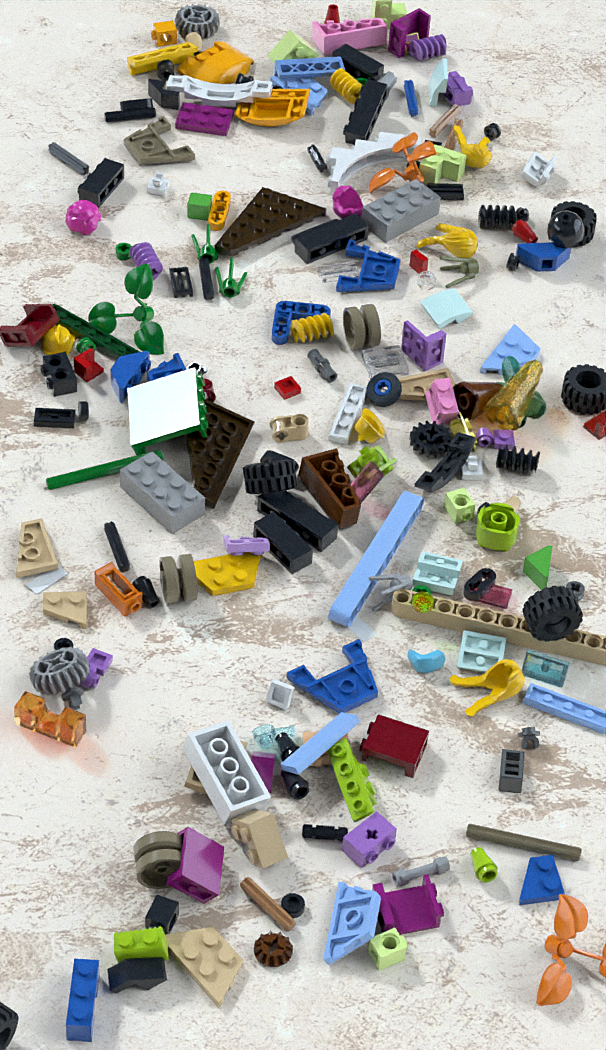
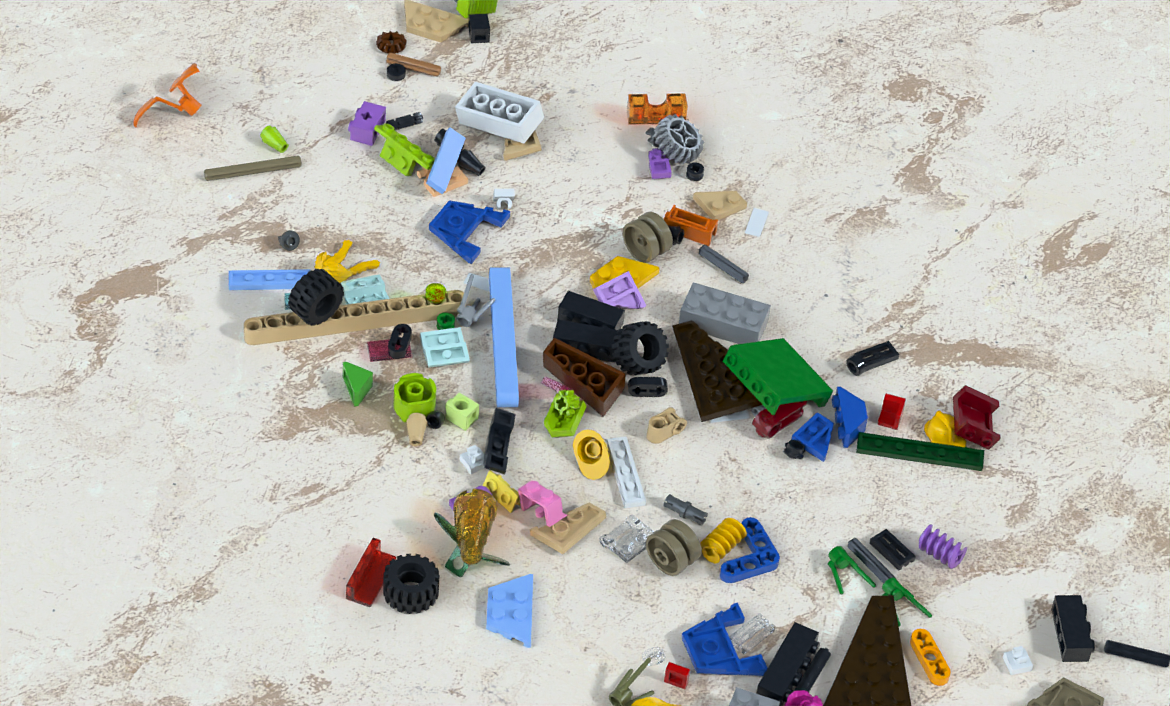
camera: 150 degrees right, 0 degrees up
tan wing [16,518,58,578] -> none
black brick [40,351,77,397] -> none
green axle [46,449,164,490] -> none
dark pink hair [65,200,102,235] -> none
green bush [76,337,96,354] -> none
green plant [88,264,164,355] -> none
green bush [115,242,132,260] -> none
dark tan wheel [133,831,183,889] -> none
magenta panel [167,827,224,904] -> none
bright green panel [187,192,212,221] -> none
tan brick [231,808,288,869] -> none
magenta slope [251,751,276,793] -> none
clear light blue bar [252,724,295,749] -> none
red tile [274,376,301,400] -> none
light blue wing [323,882,381,965] -> none
dark red panel [359,714,429,778] -> none
black bush [366,372,402,407] -> none
yellowish green brick [367,928,408,971] -> none
magenta panel [372,874,444,935] -> none
light grey bar [392,857,450,886] -> none
medium lavender bracket [401,320,447,371] -> none
medium azure hair [407,650,446,673] -> none
black gear [409,420,453,458] -> none
light aqua slope [420,288,474,329] -> none
reddish brown cone [453,381,506,420] -> none
black piece [496,444,540,475] -> none
dark grey slope [498,749,525,793] -> none
blue wing [519,855,565,905] -> none
dark grey bush [566,581,585,601] -> none

